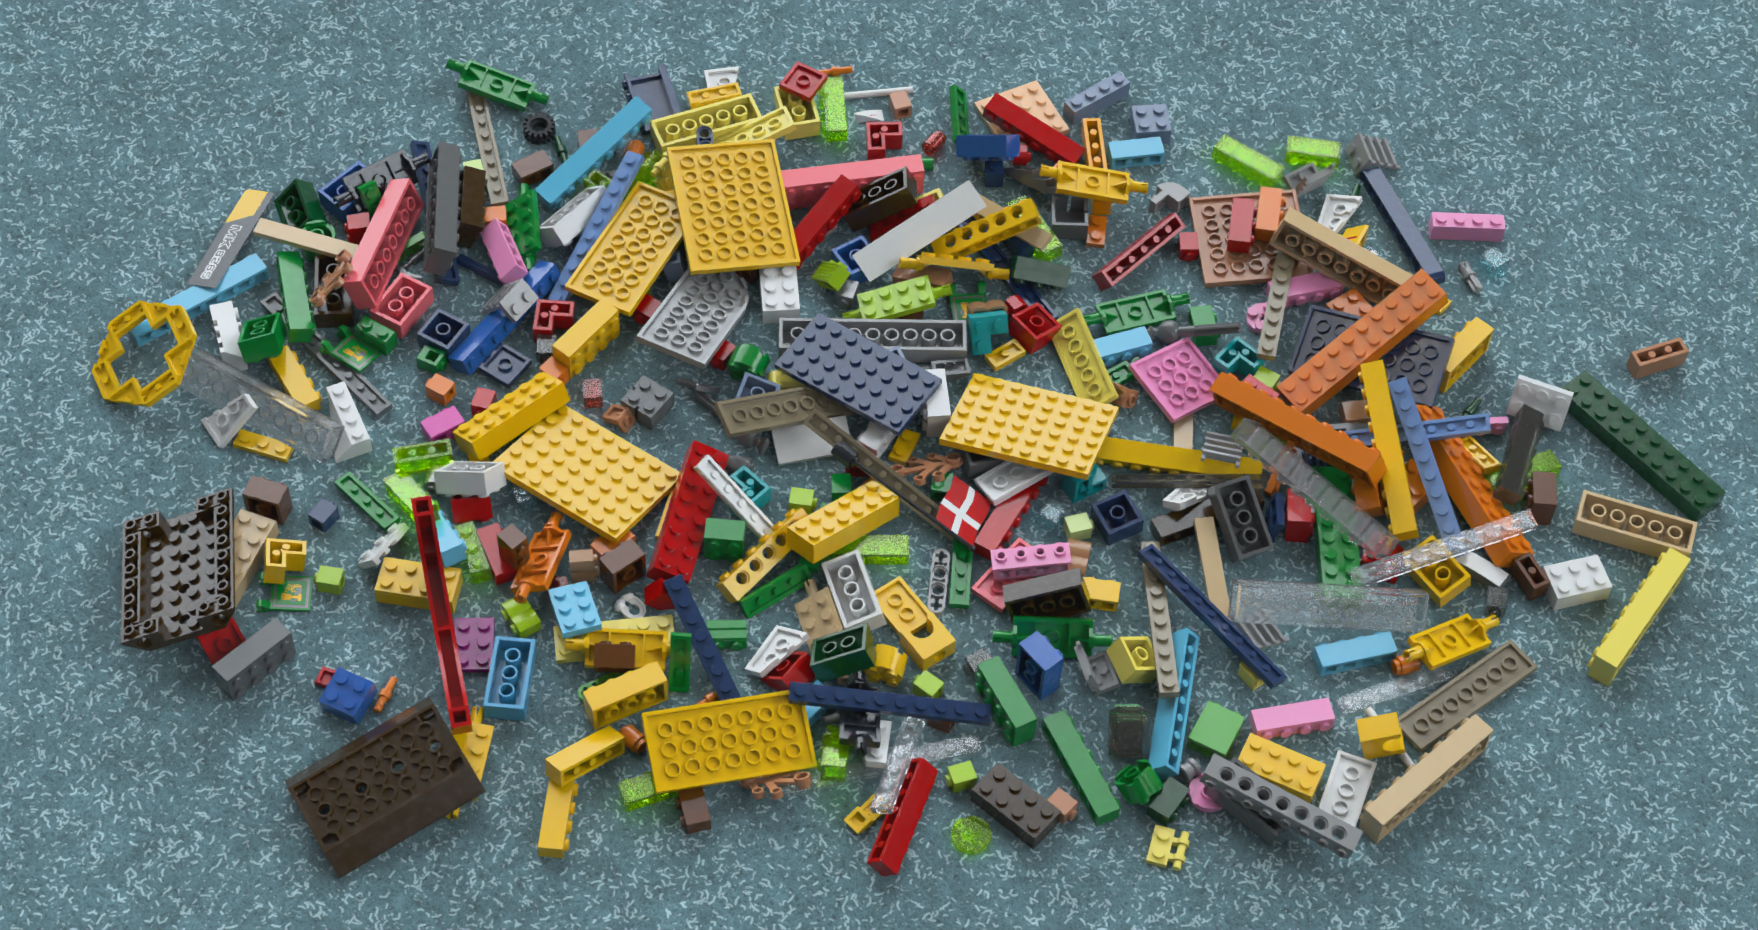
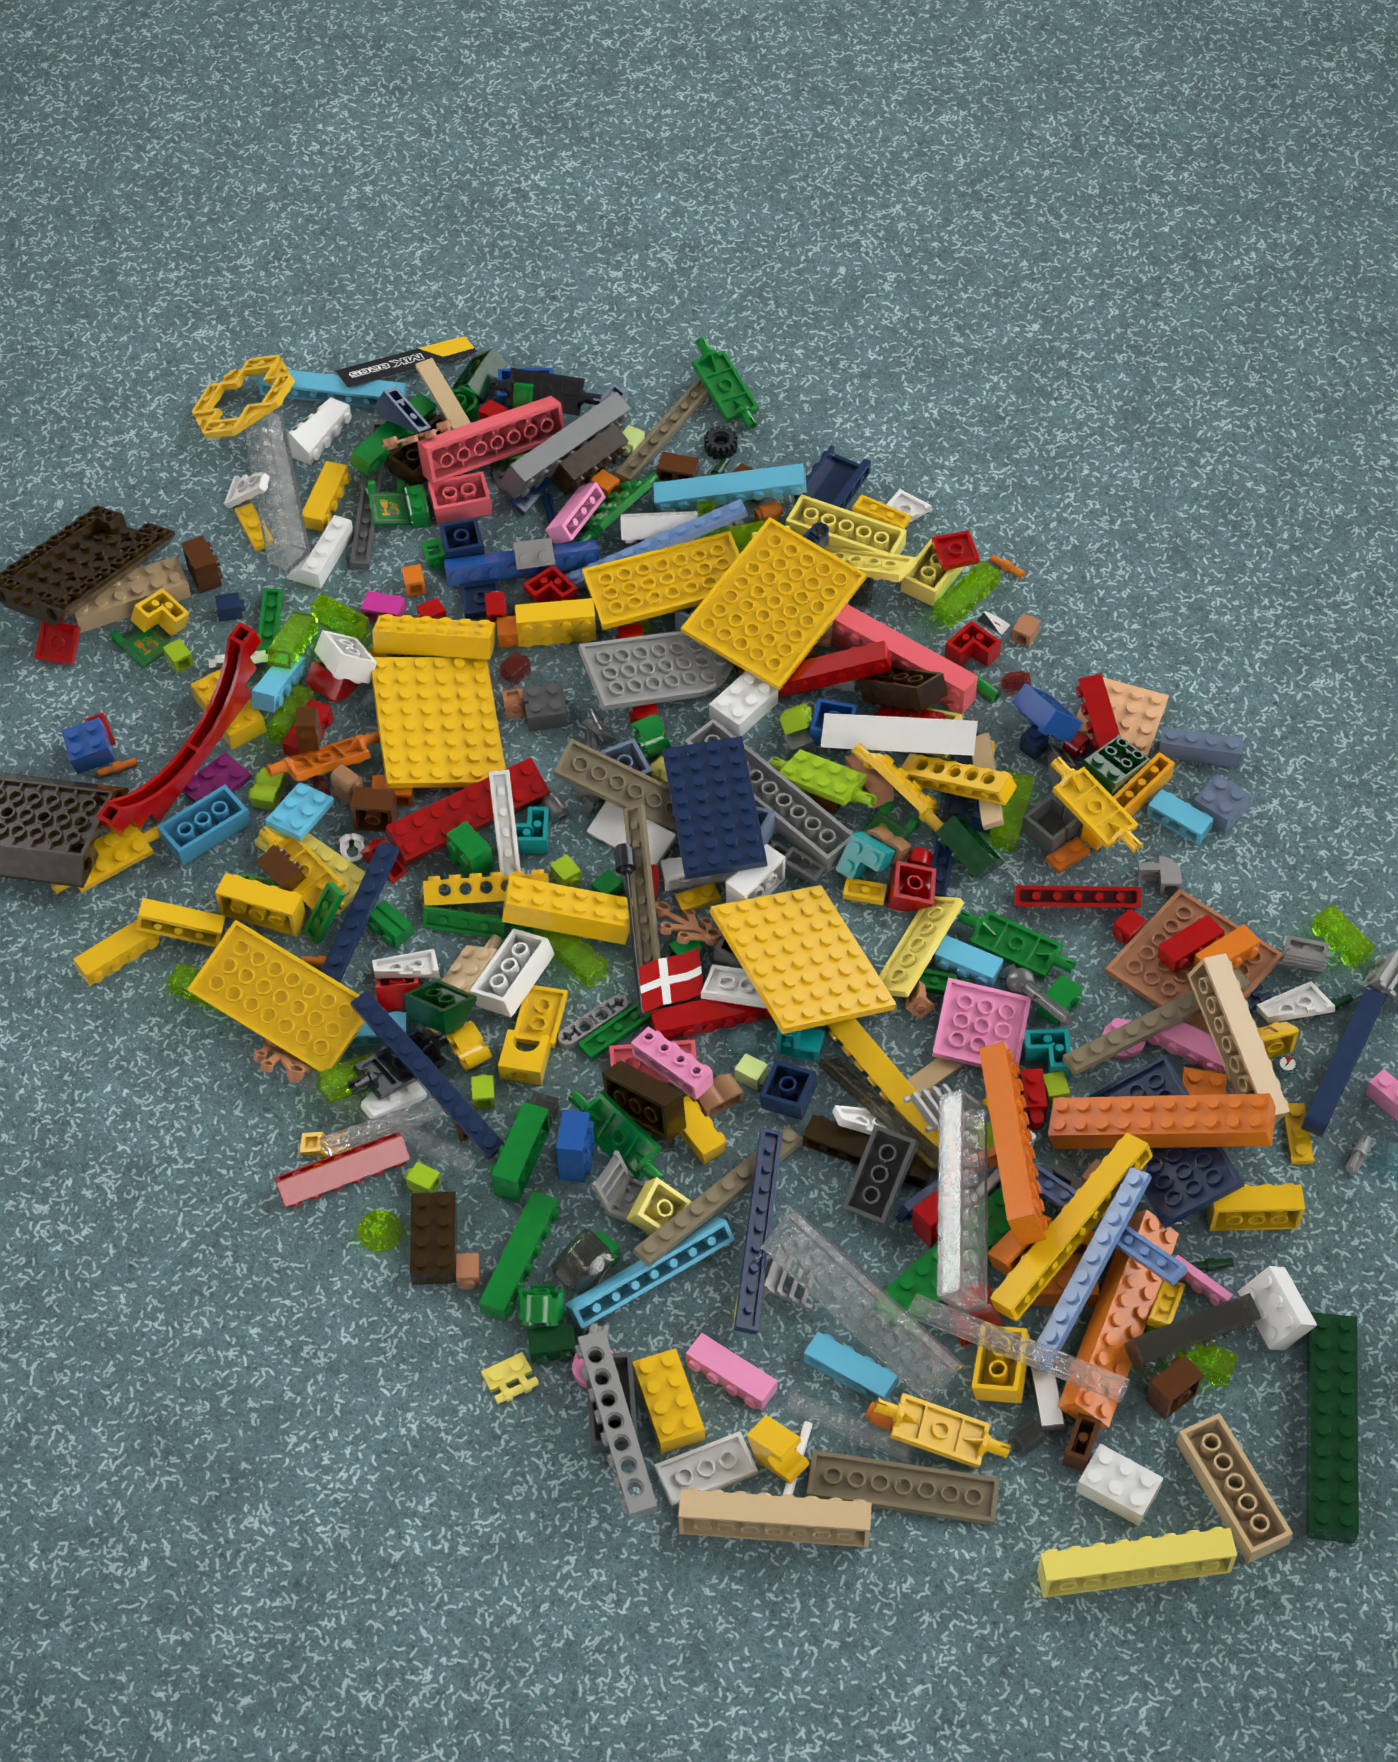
camera: 50 degrees right, 0 degrees up
dark grey brick [212,618,296,701] -> none
green brick [237,312,287,363] -> none
reddish brown brick [674,787,711,834] -> none
white bar [843,86,913,100] -> none
green plate [949,84,969,144] -> none
bright green brick [1186,700,1245,759] -> none
tan tile [1193,517,1232,621] -> none
clear neon green brick [1211,134,1285,188] -> none
none -> dark blue slope [375,387,431,434]
none -> red brick [485,591,506,622]
none -> dark green slope [1080,735,1150,797]

